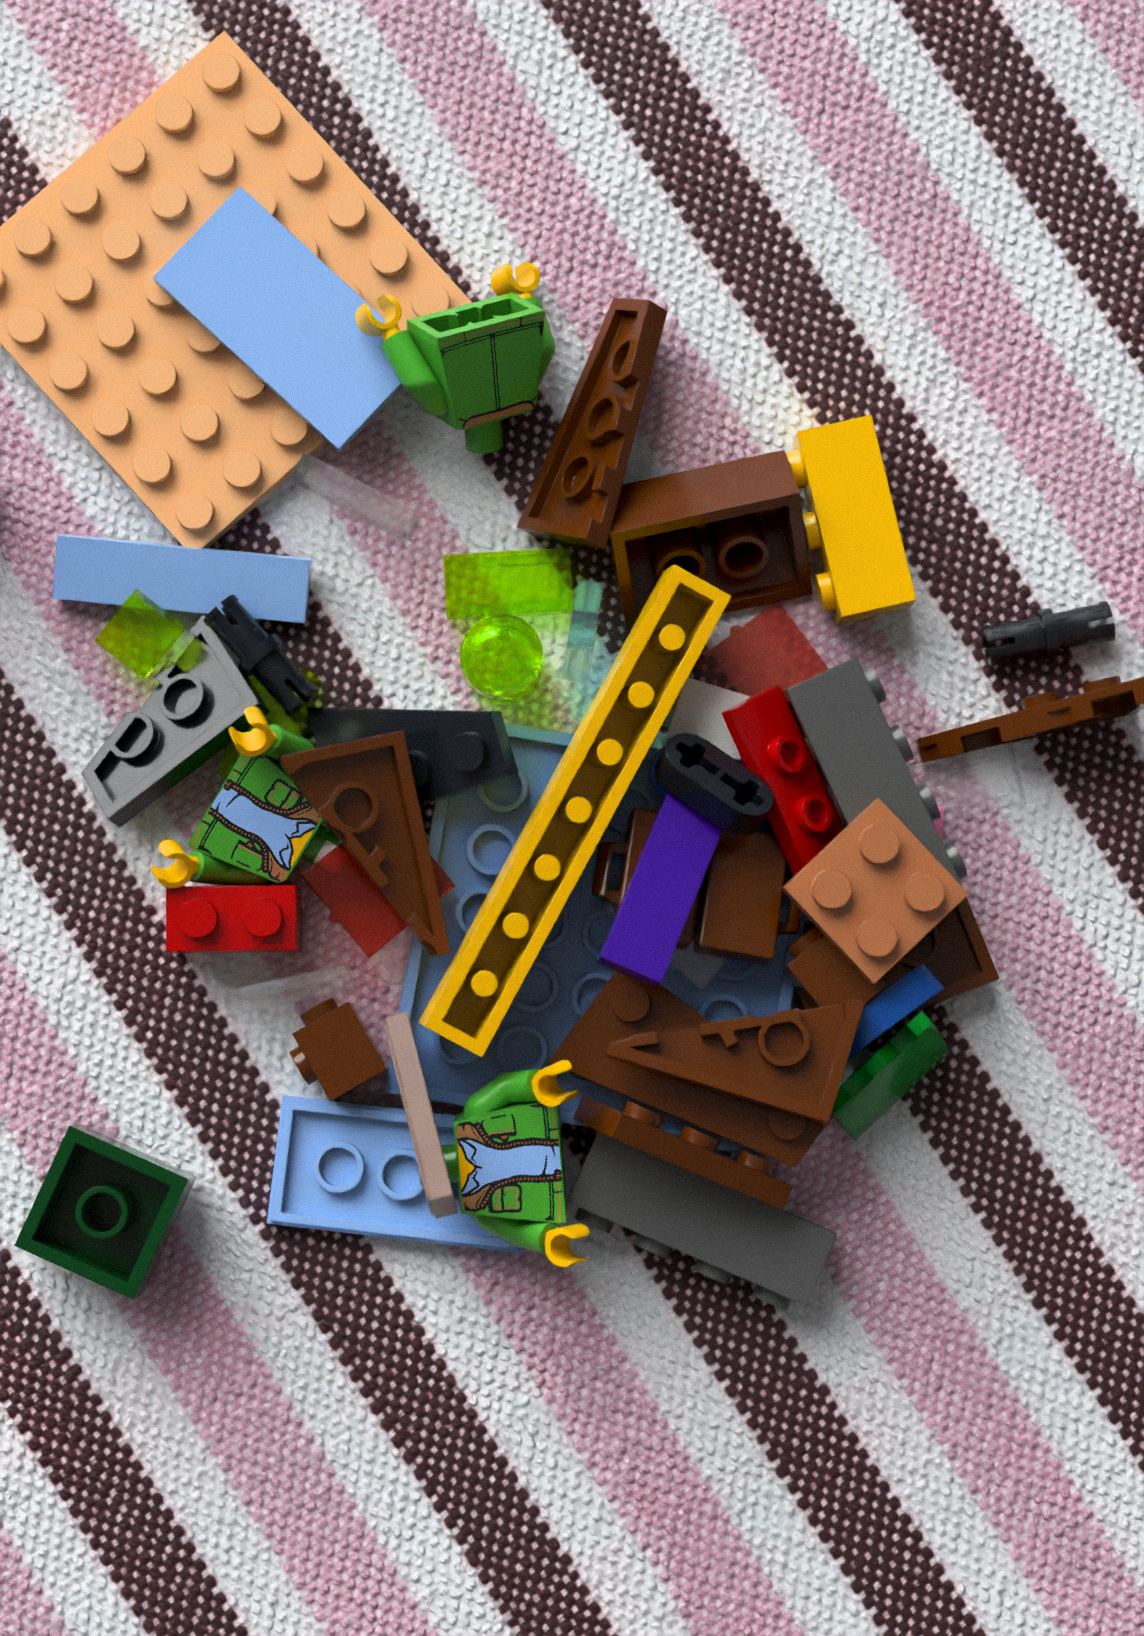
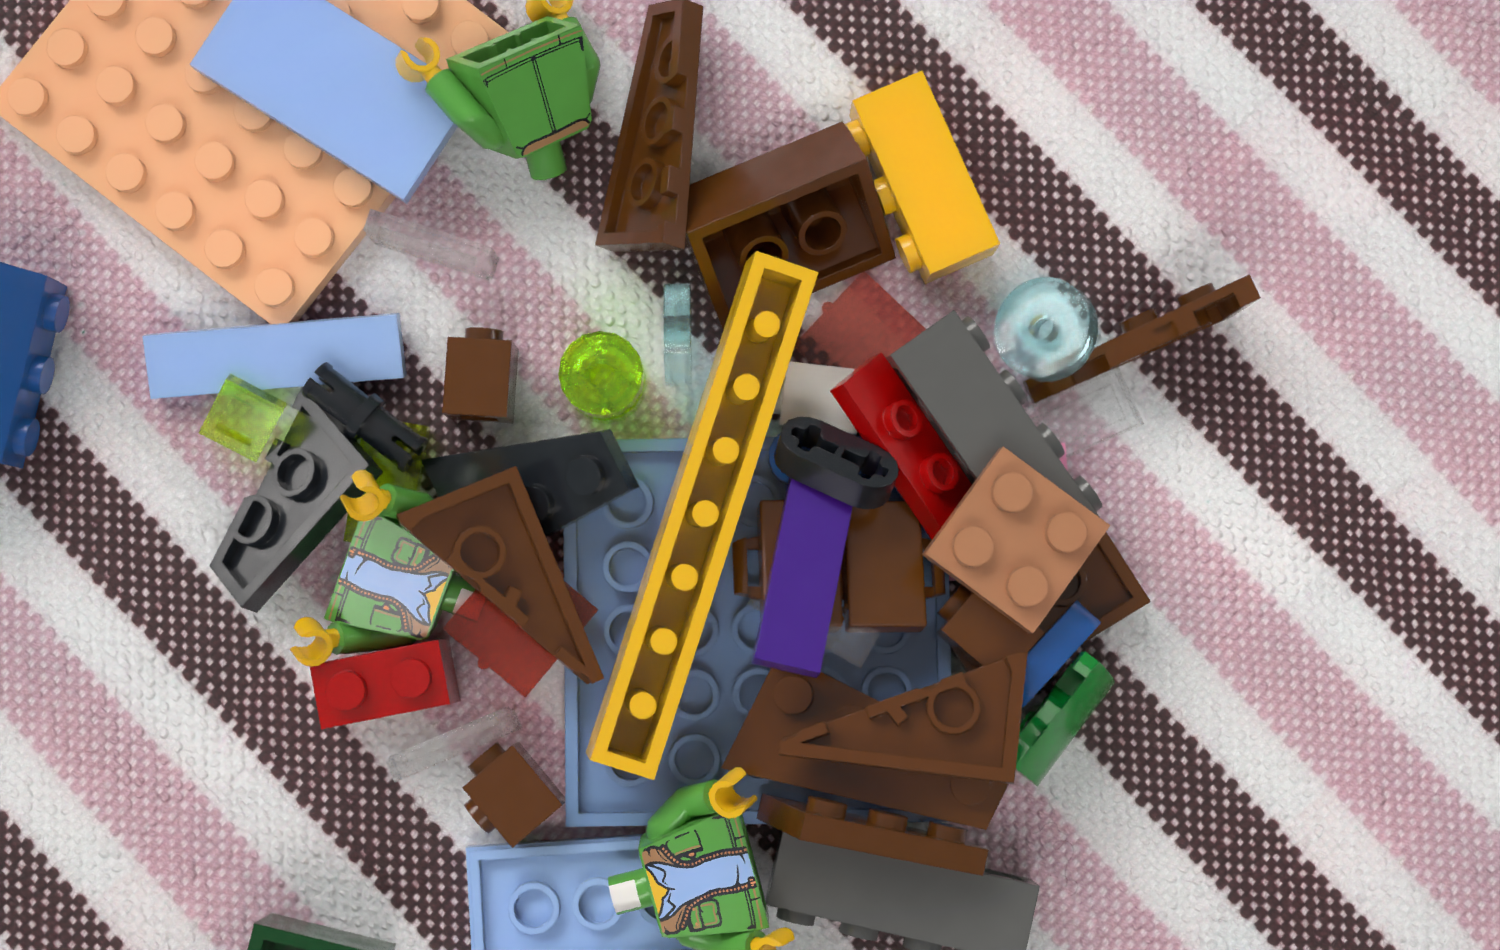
camera: 10 degrees left, 0 degrees up
tile [383,1012,458,1219] -> none
clear neon green tile [443,548,573,621] -> none
black pin [981,601,1115,666] -> none
none -> reddish brown brick [442,327,519,424]
none -> clear light blue piece [994,277,1098,382]

